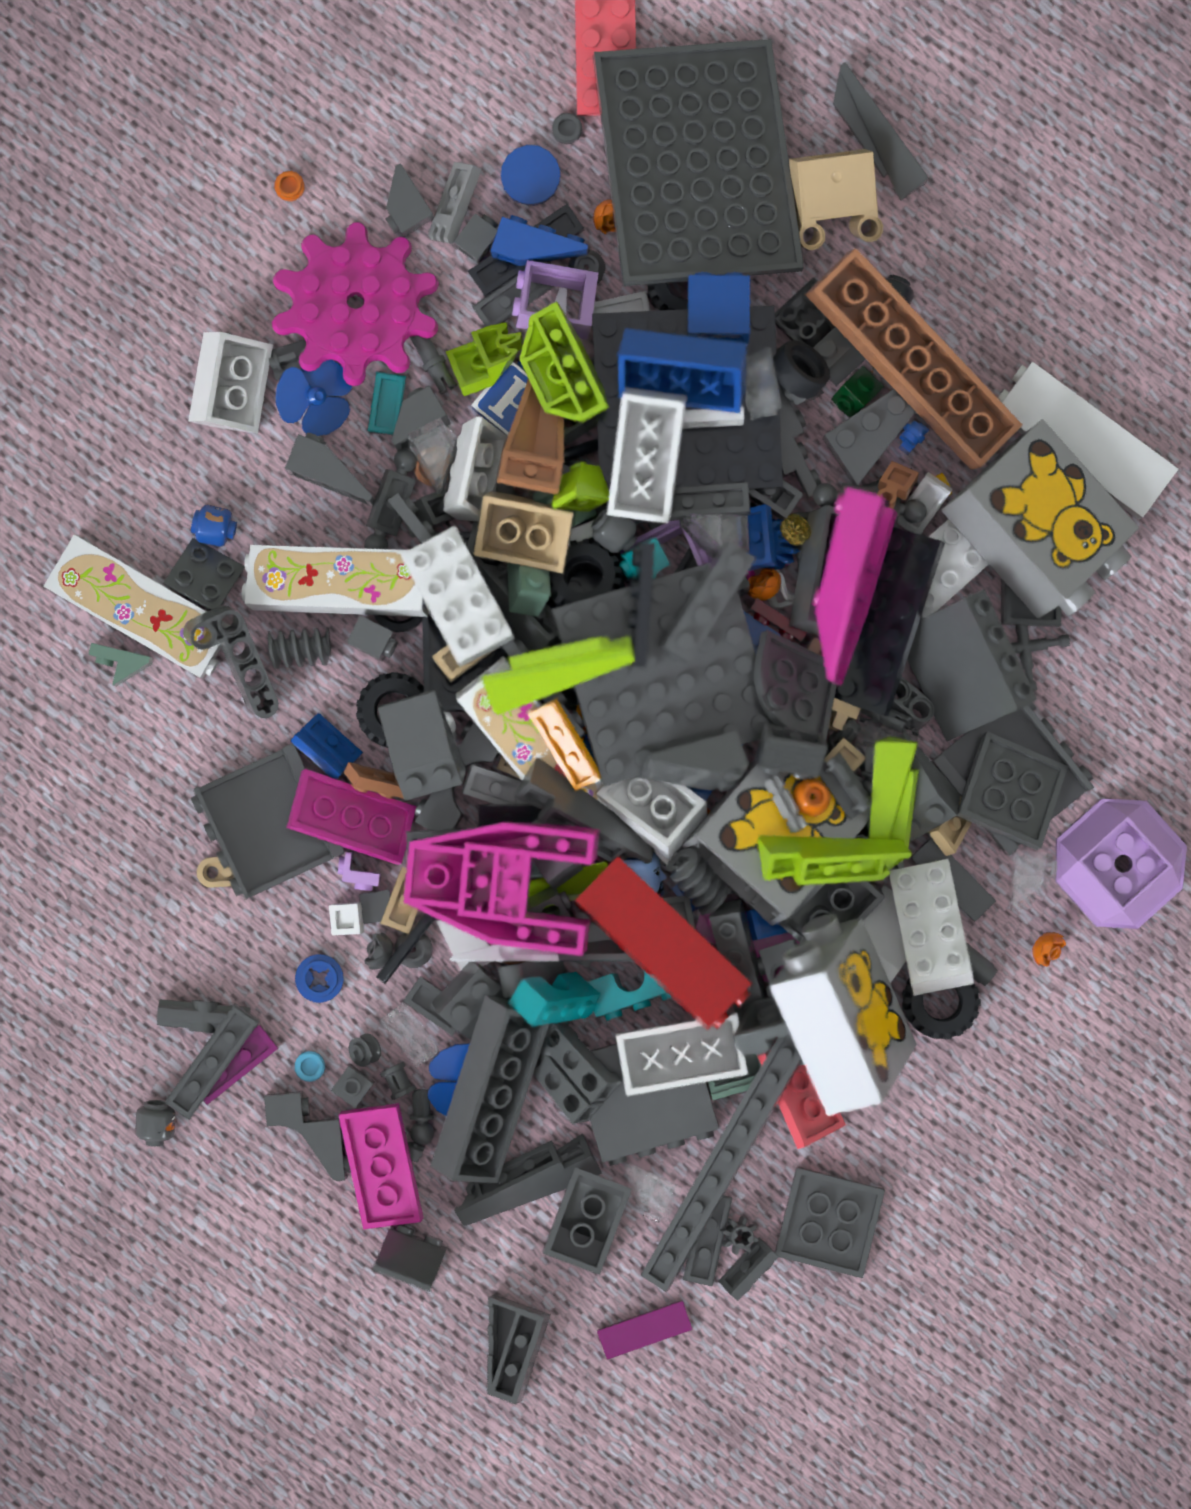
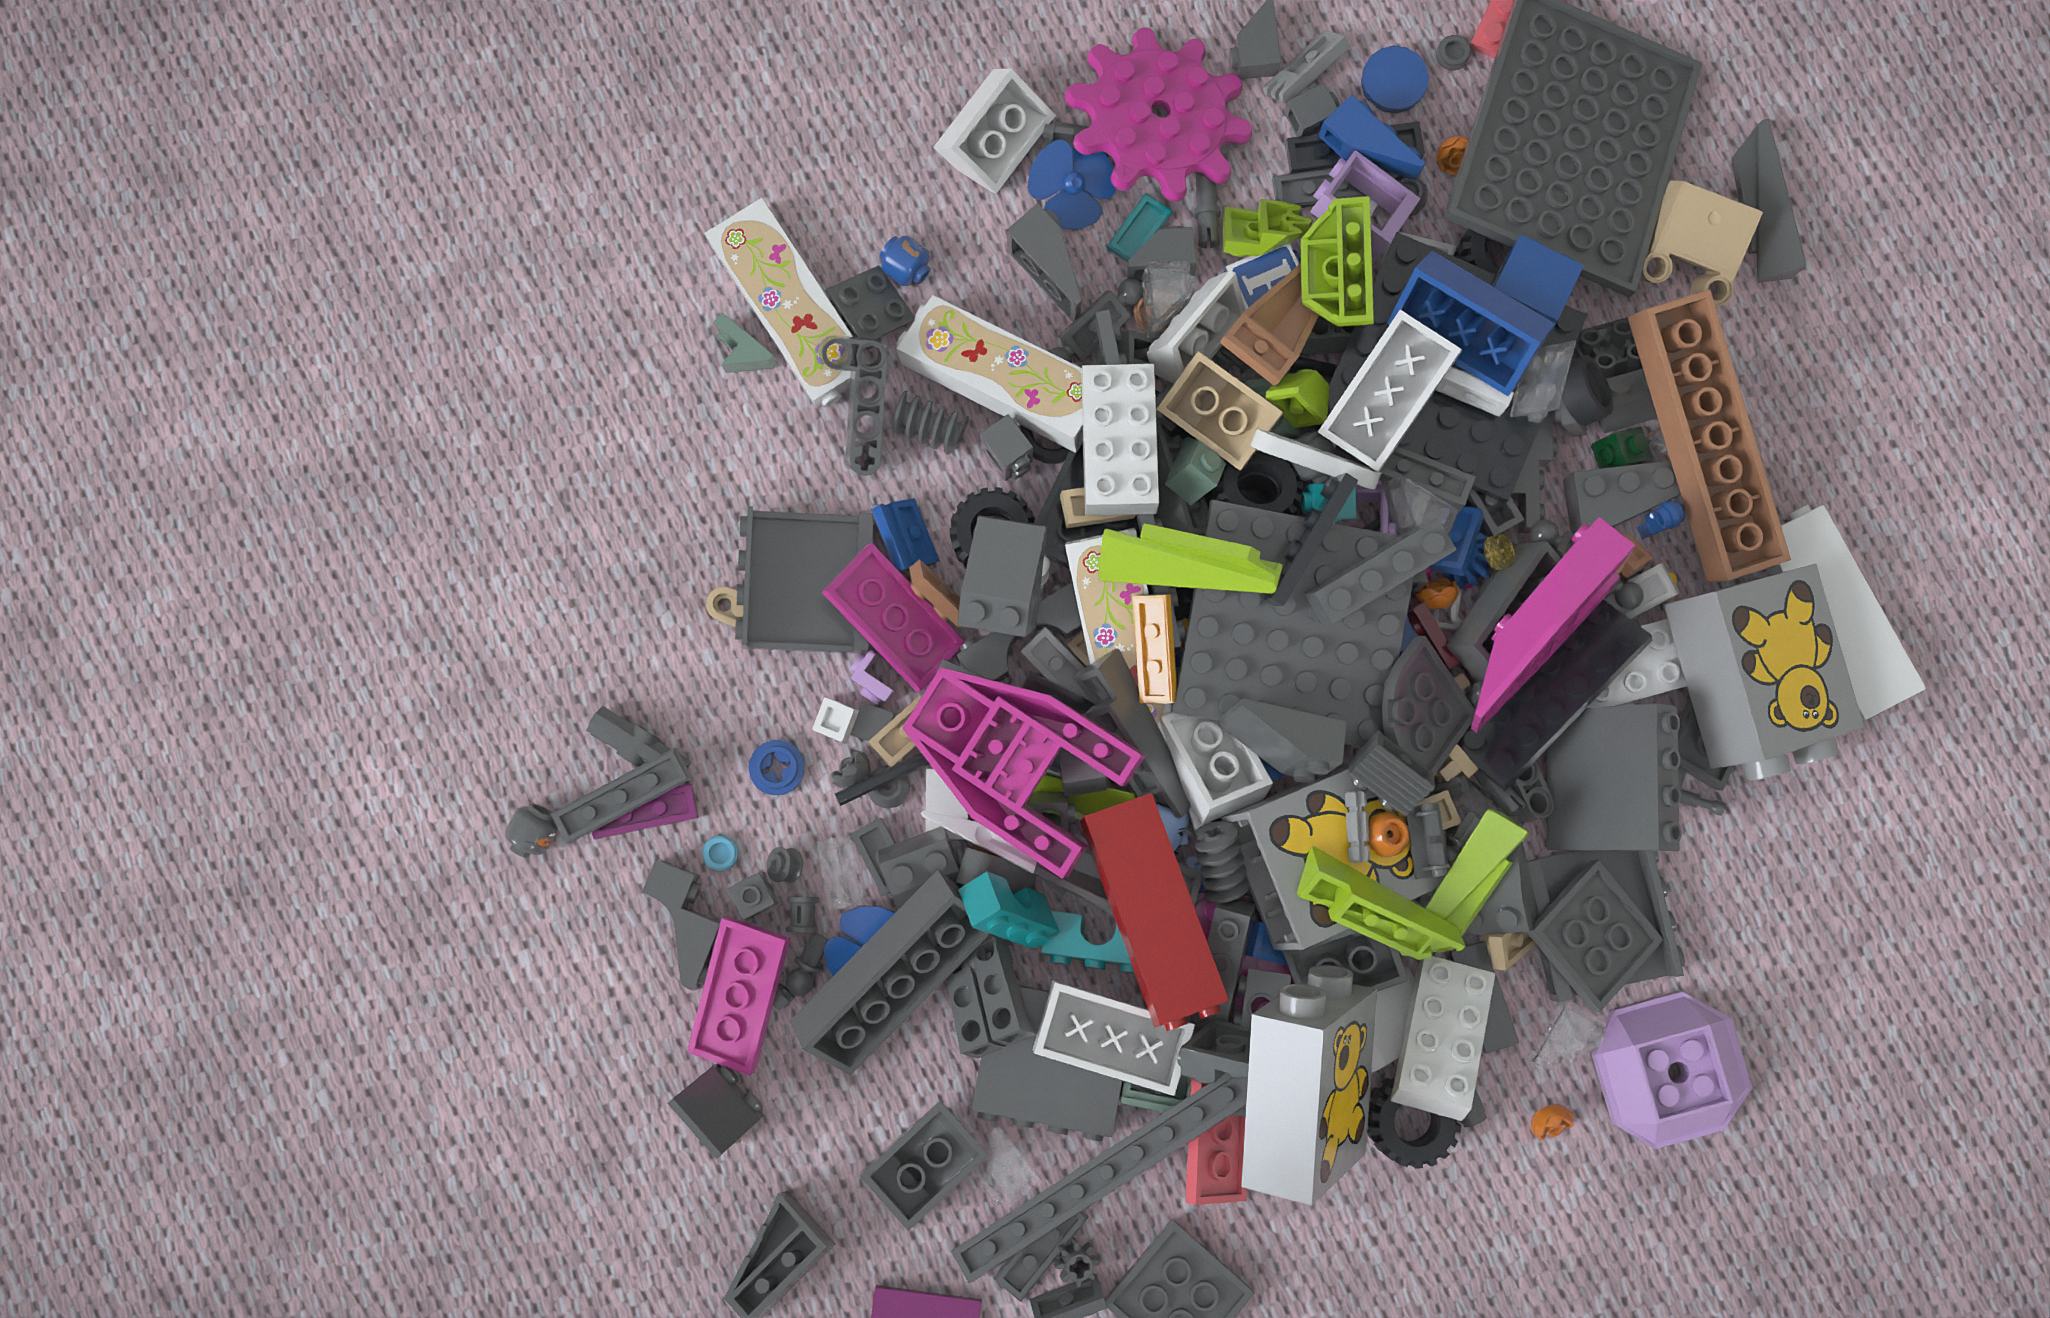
camera: 25 degrees right, 5 degrees down
dark grey wedge [454,1134,602,1226] -> none
none -> white beam [1250,428,1382,490]

